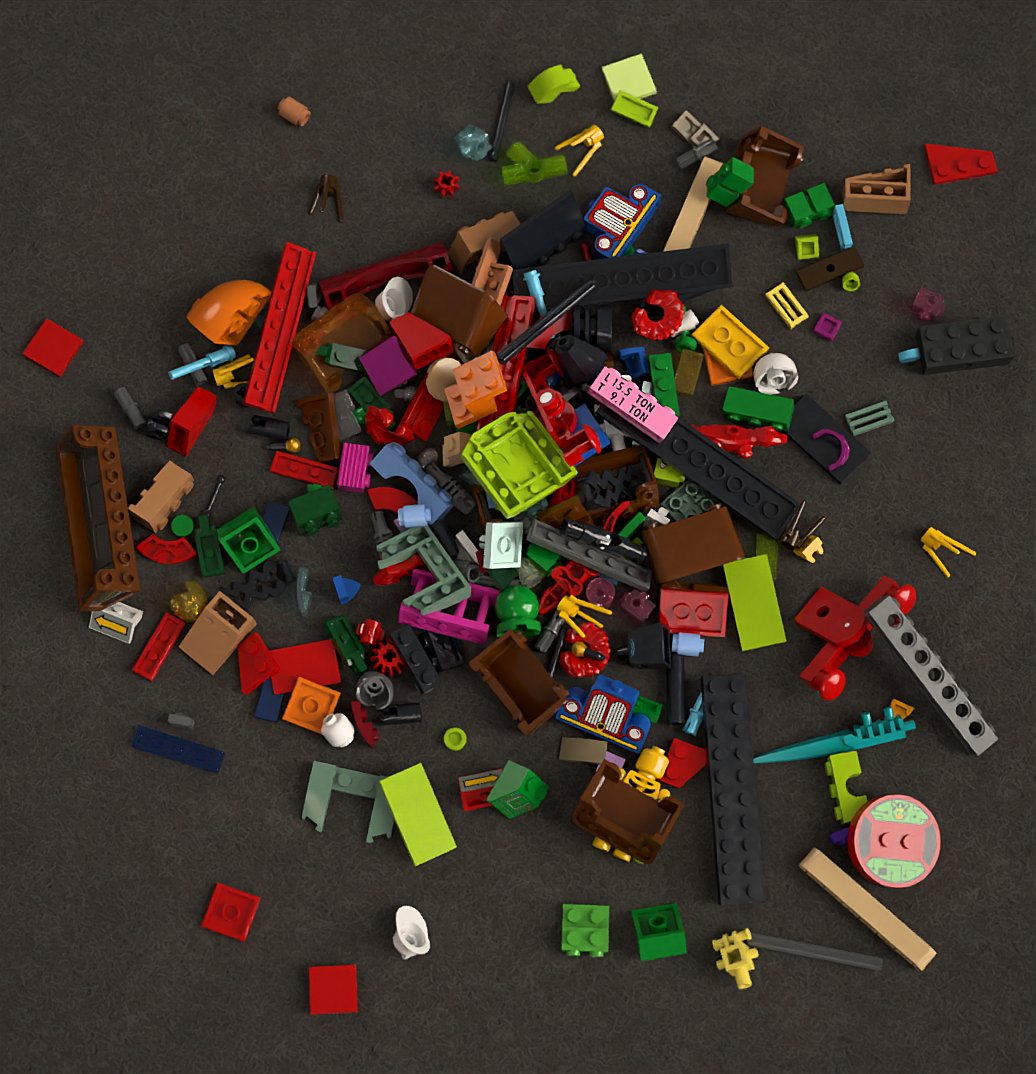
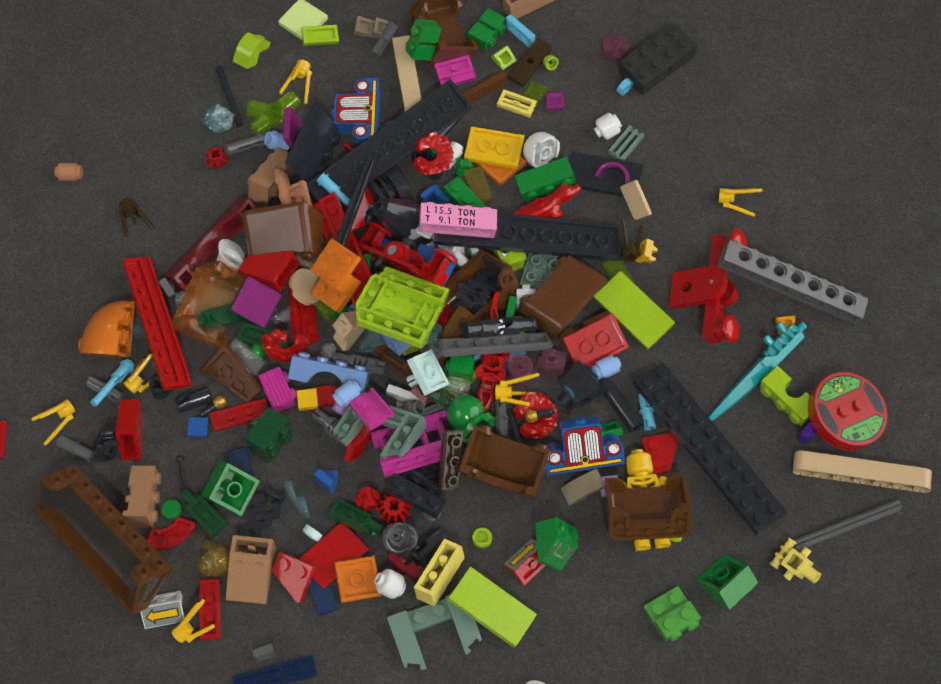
camera: 30 degrees left, 10 degrees down
none -> yellow plant [31,399,76,446]
none -> yellow plant [172,599,215,643]
none -> blue tile [187,417,209,438]
none -> dark grey pin [224,129,276,156]
none -> light blue brick [264,131,290,151]
none -> magenta tile [283,106,304,149]
none -> yellow tile [297,388,318,411]
none -> light aqua tile [302,524,322,542]
none -> dark pink plate [349,388,394,431]
none -> light yellow brick [414,538,464,607]
none -> dark pink plate [434,55,476,86]
none -> dark brown tile [438,429,463,490]
none -> reddish brown tile [462,71,507,104]
none -> clear neon green tile [523,80,548,104]
none -> white head [594,113,622,140]
none -> tan slope [620,180,652,220]

